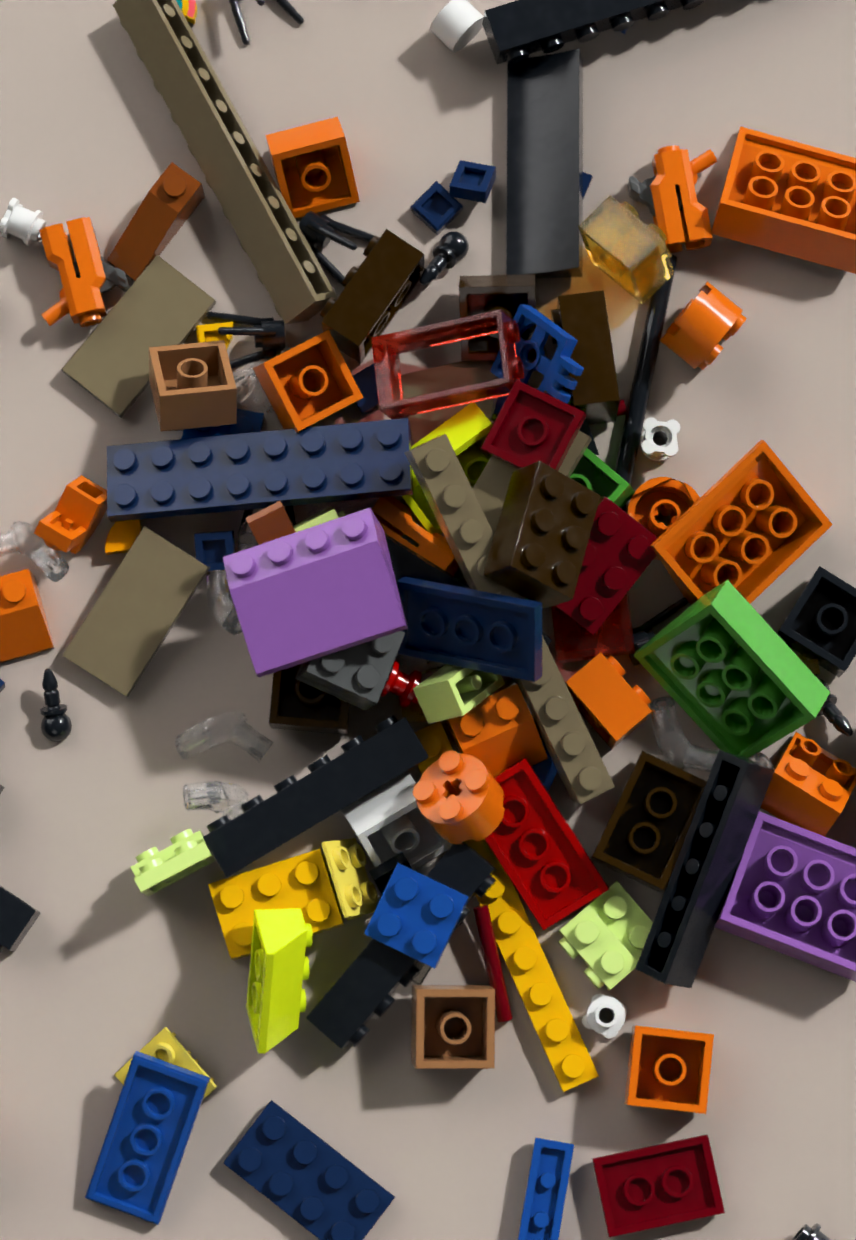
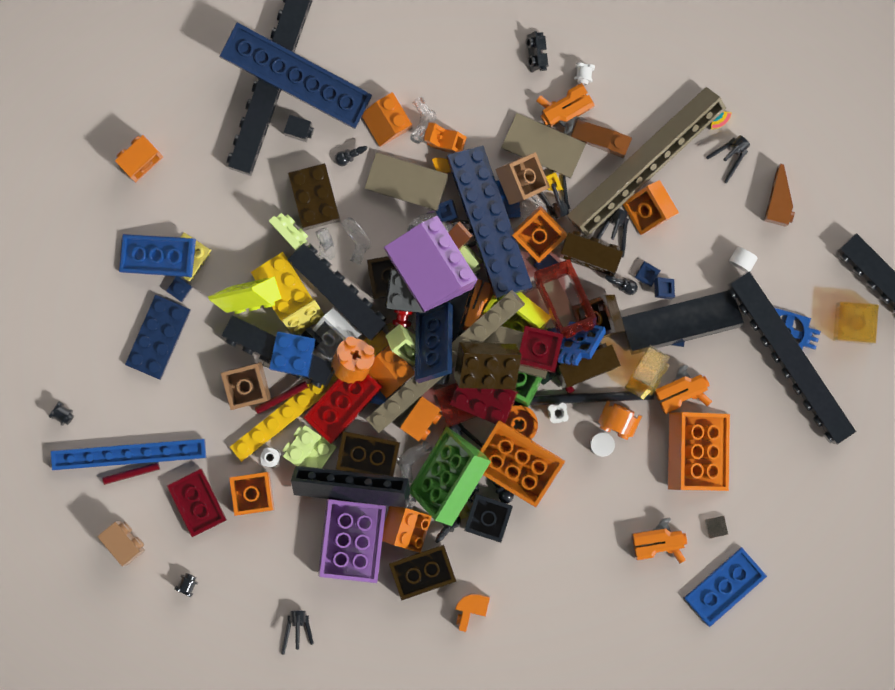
camera: 75 degrees right, 5 degrees up
none -> dark blue plate [166,276,193,302]
none -> dark brown brick [288,163,341,231]
none -> black bar [491,480,514,503]
none -> white piece [590,433,615,457]

